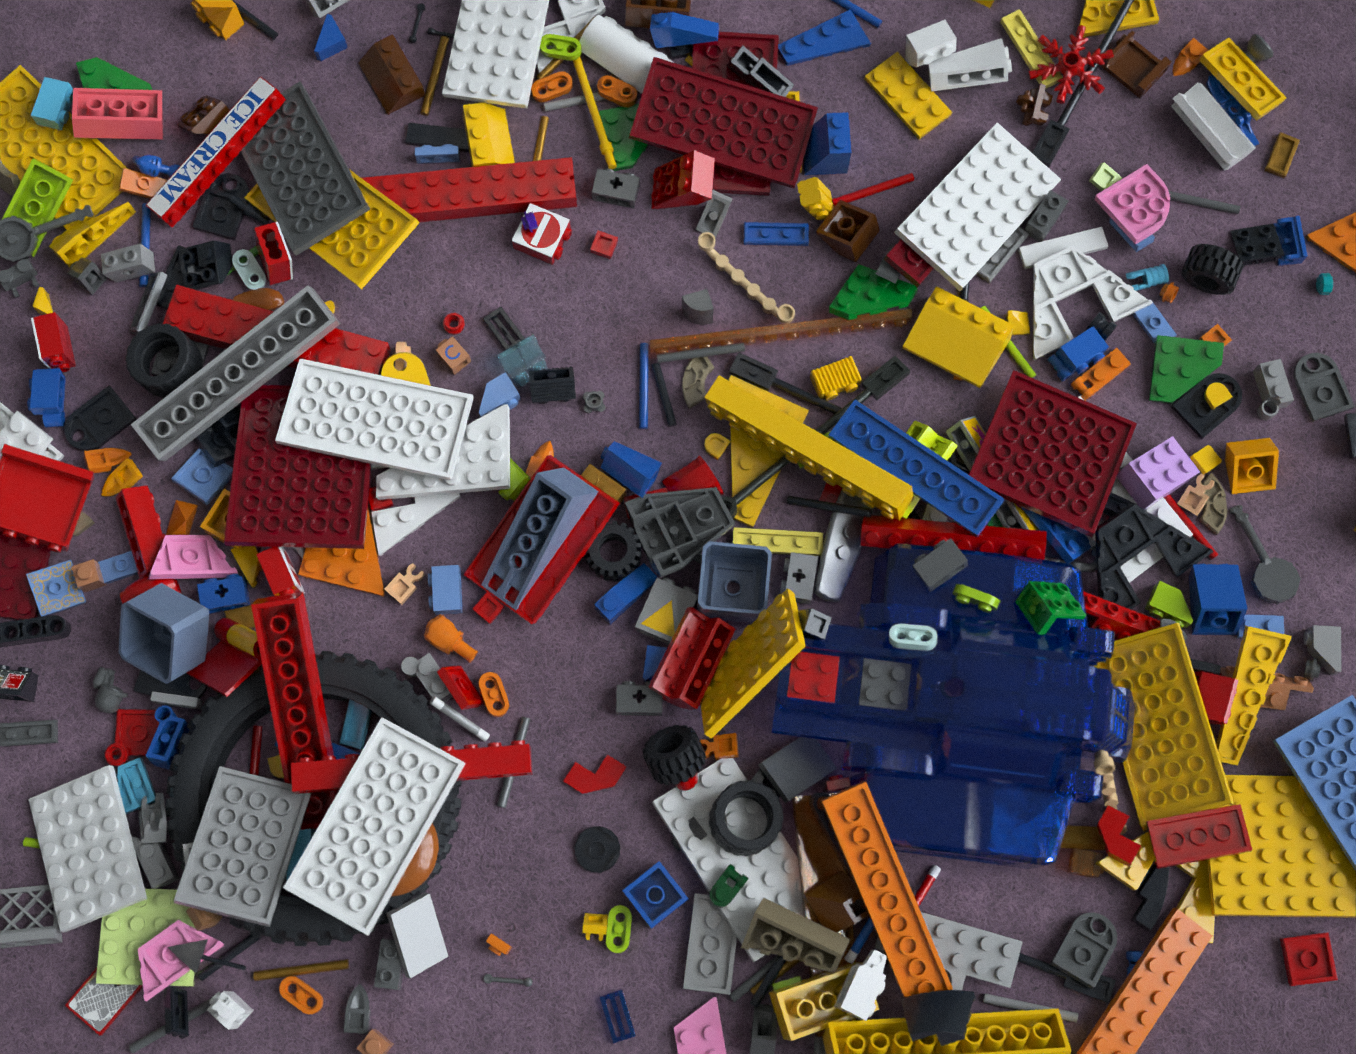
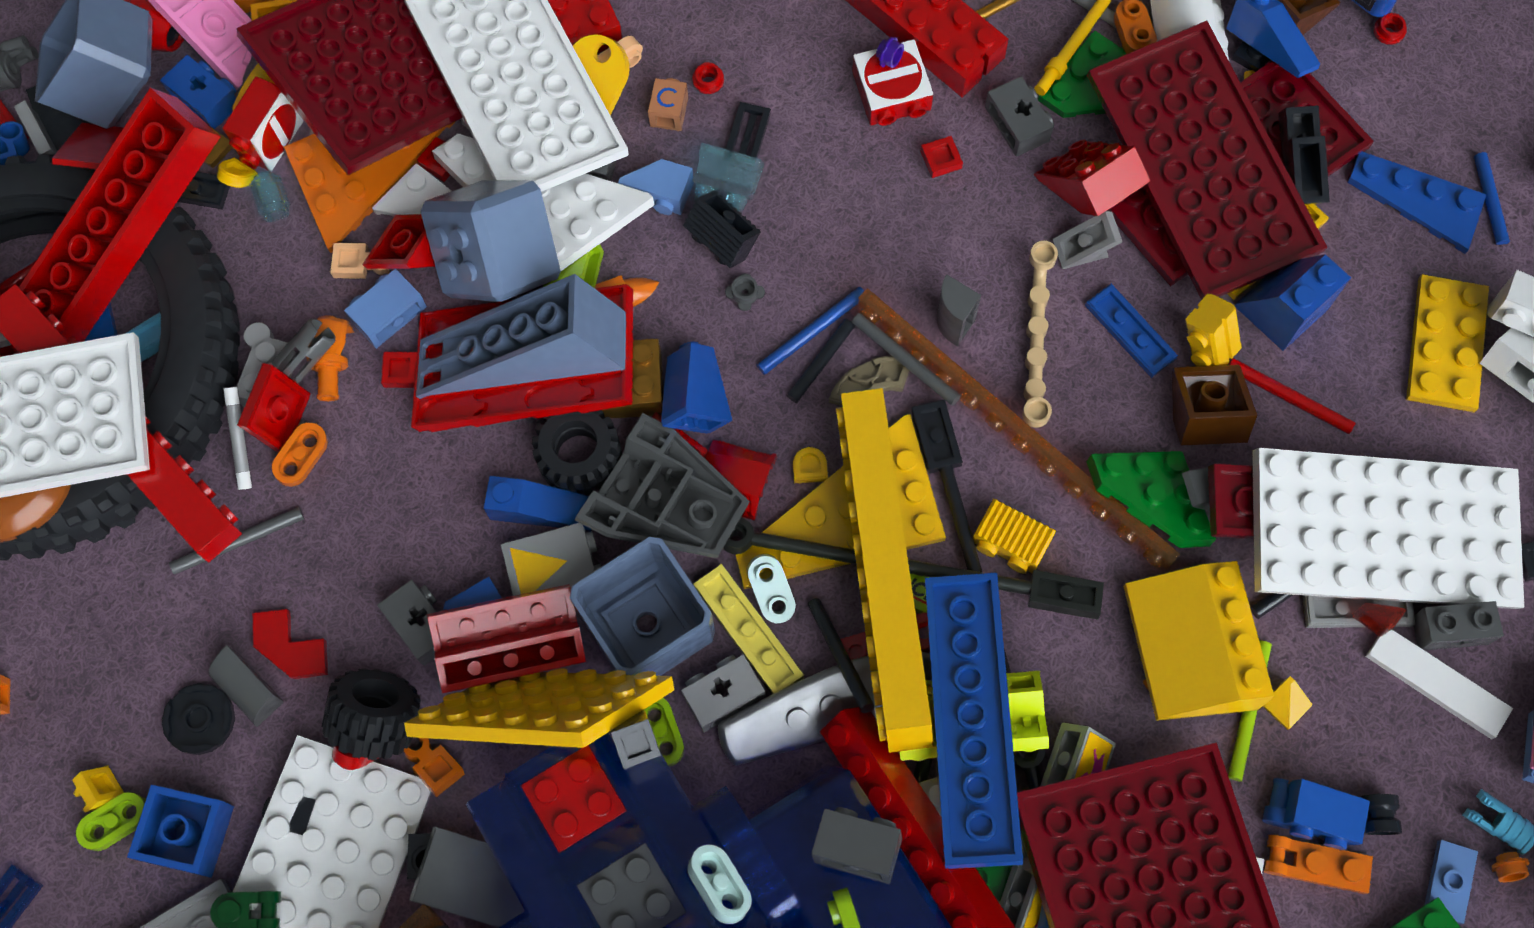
camera: 55 degrees right, 5 degrees down
black tyre [709,780,784,856] -> none
white wing [1033,245,1153,361] -> none
none -> dark grey brick [209,645,284,727]
none -> clear light blue brick [249,171,290,222]
none -> dark grey arm [272,318,336,384]
none -> red slope [362,214,435,269]
none -> sand blue plate [420,180,561,302]
none -> light aqua plate [747,554,796,623]
none -> clear red slope [1352,602,1406,637]

